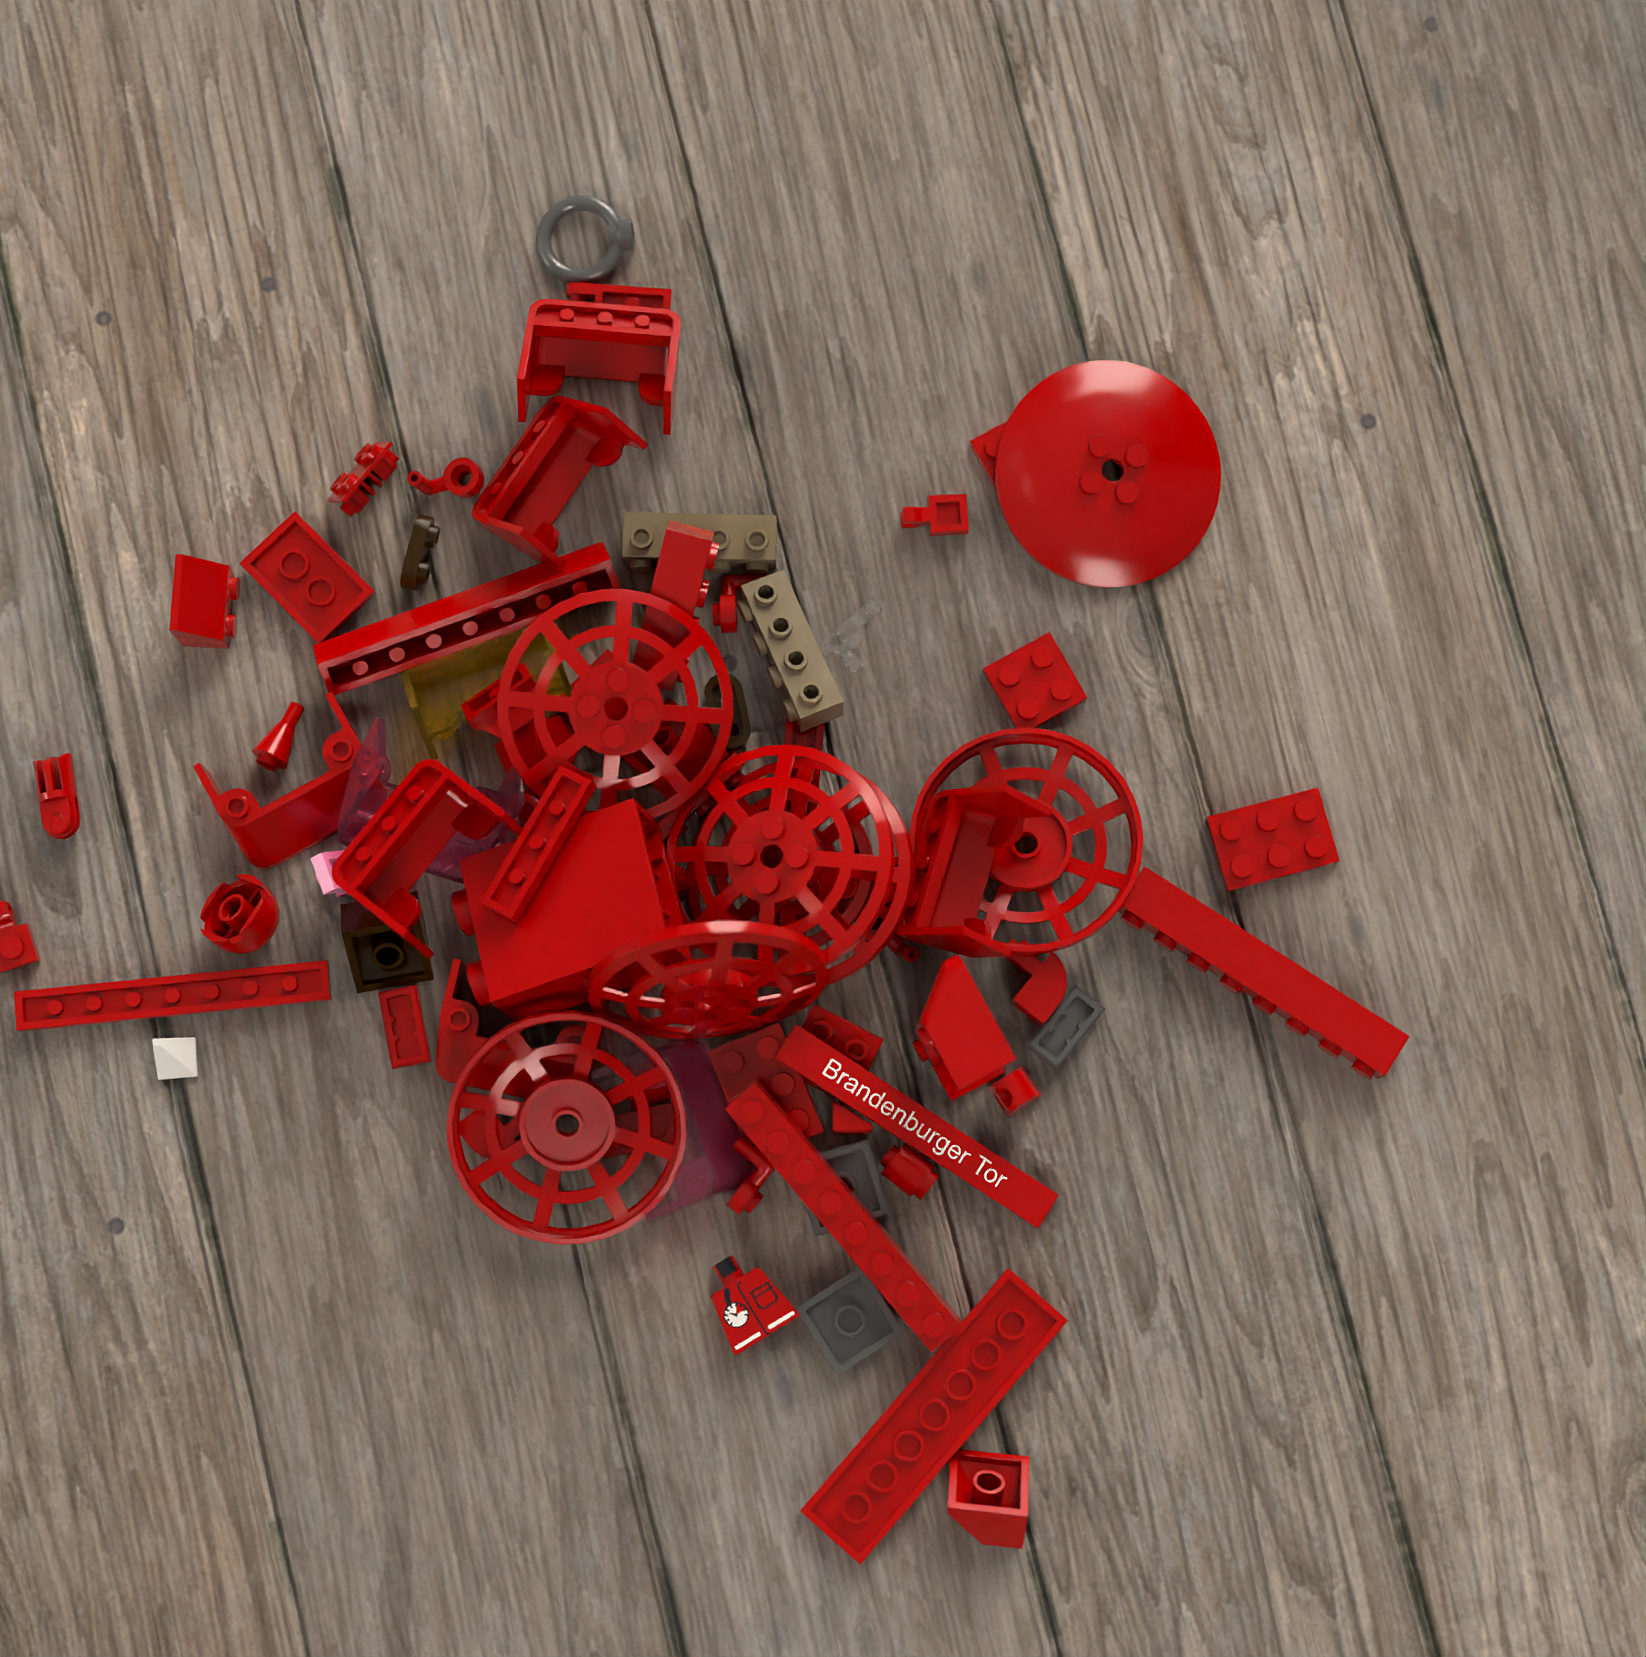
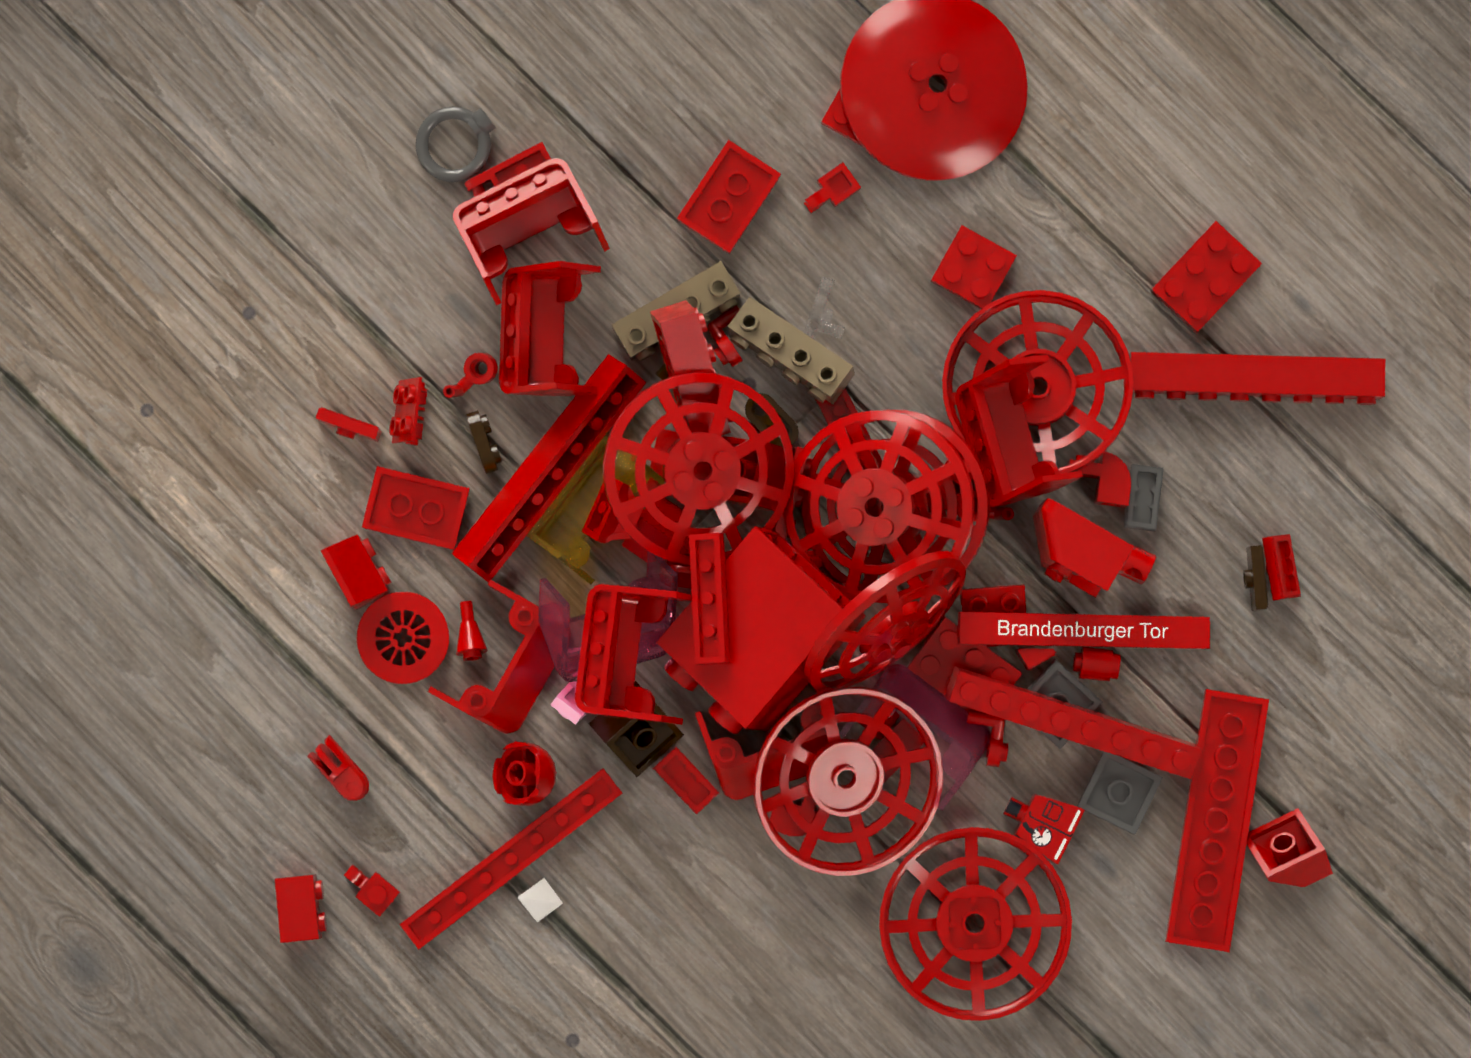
camera: 30 degrees left, 5 degrees up
none -> red plate [315,407,382,442]
none -> red piece [357,592,449,684]
none -> red plate [677,140,781,255]
none -> red dish [879,827,1072,1021]
none -> dark brown plate [1243,545,1268,611]
none -> red plate [1262,534,1301,601]

